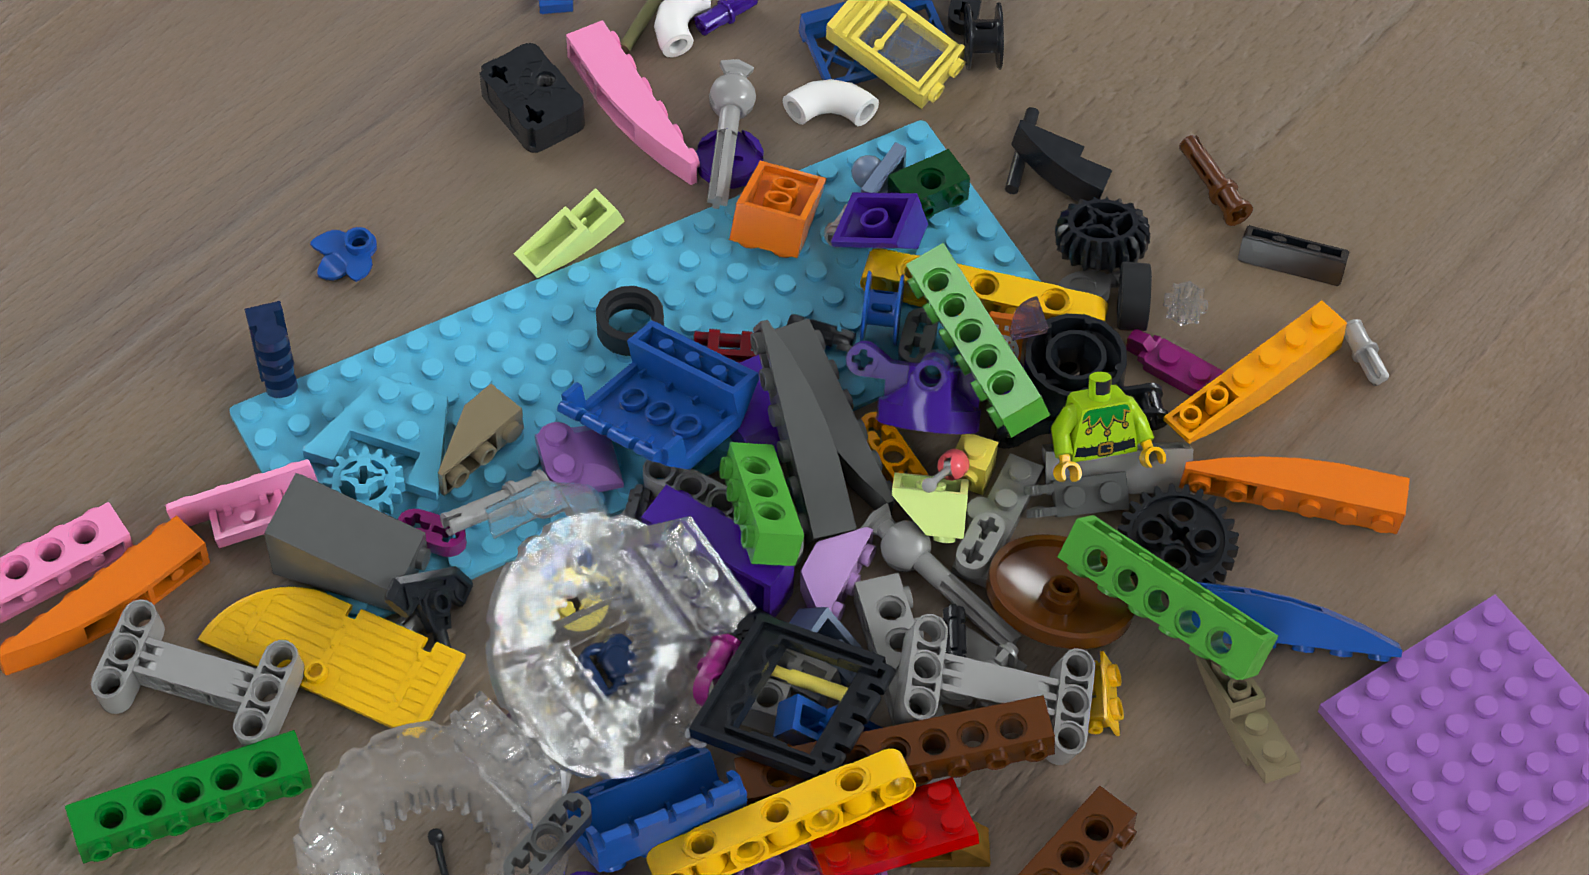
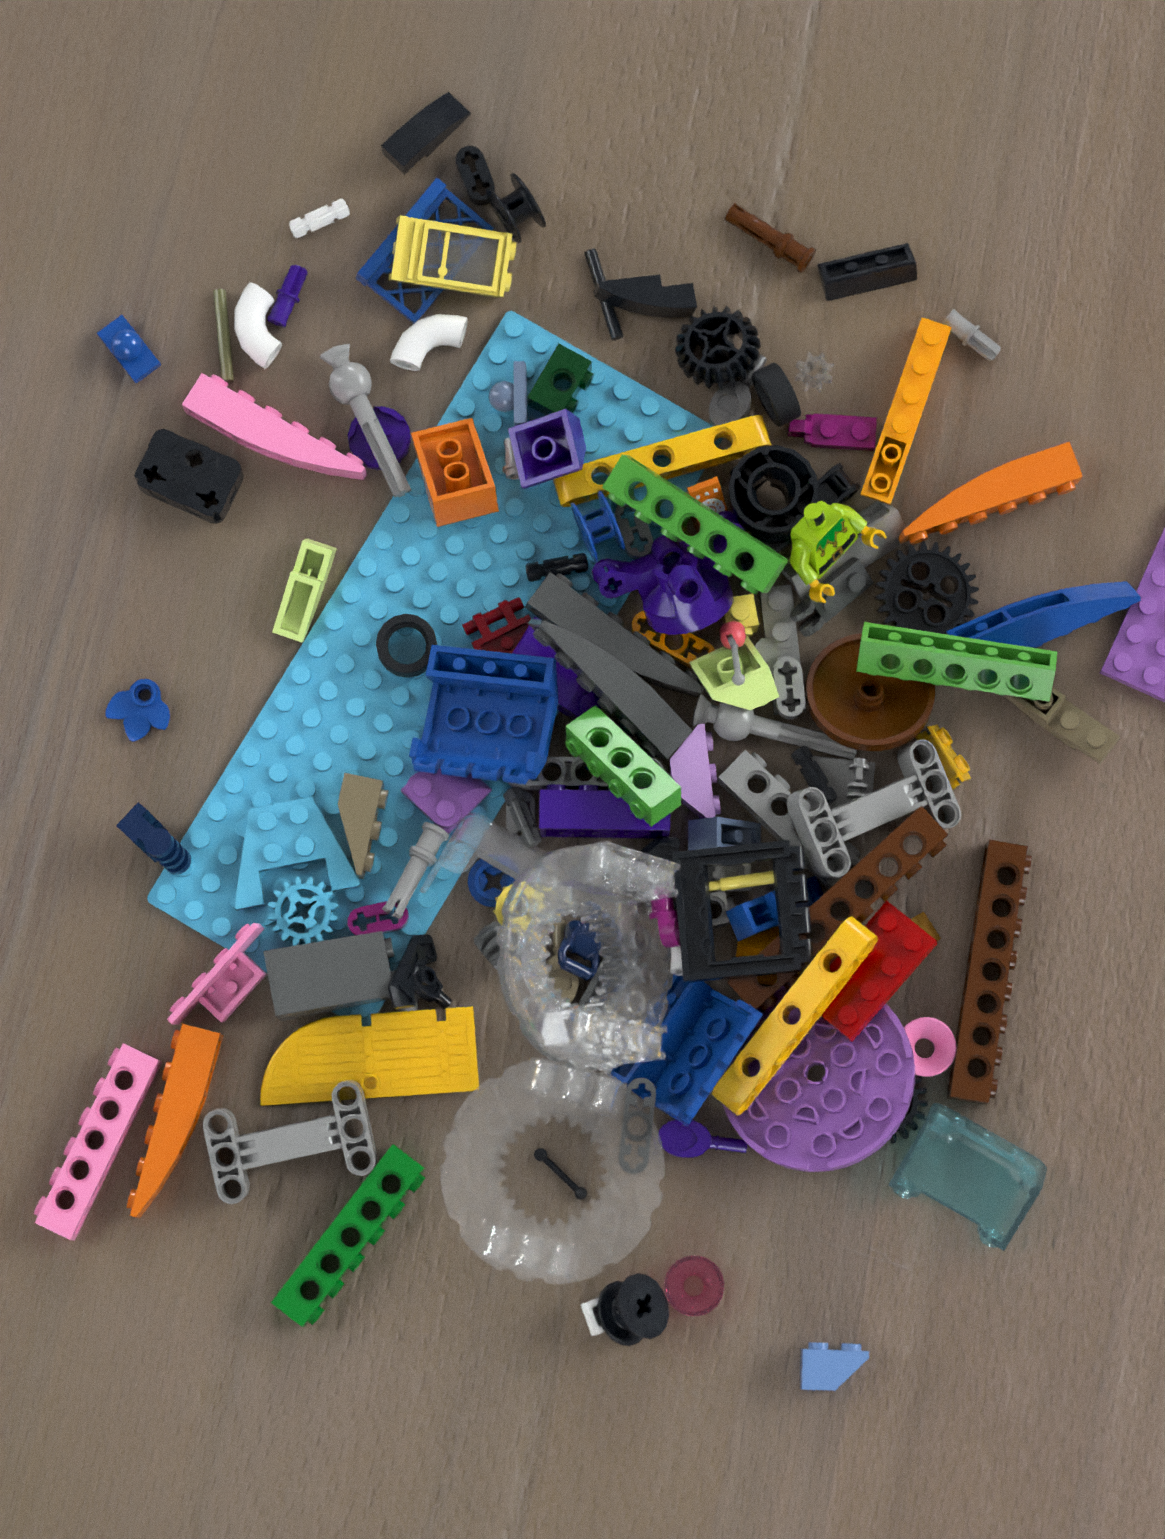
camera: 30 degrees left, 25 degrees up
tile [1010,296,1048,341] -> none

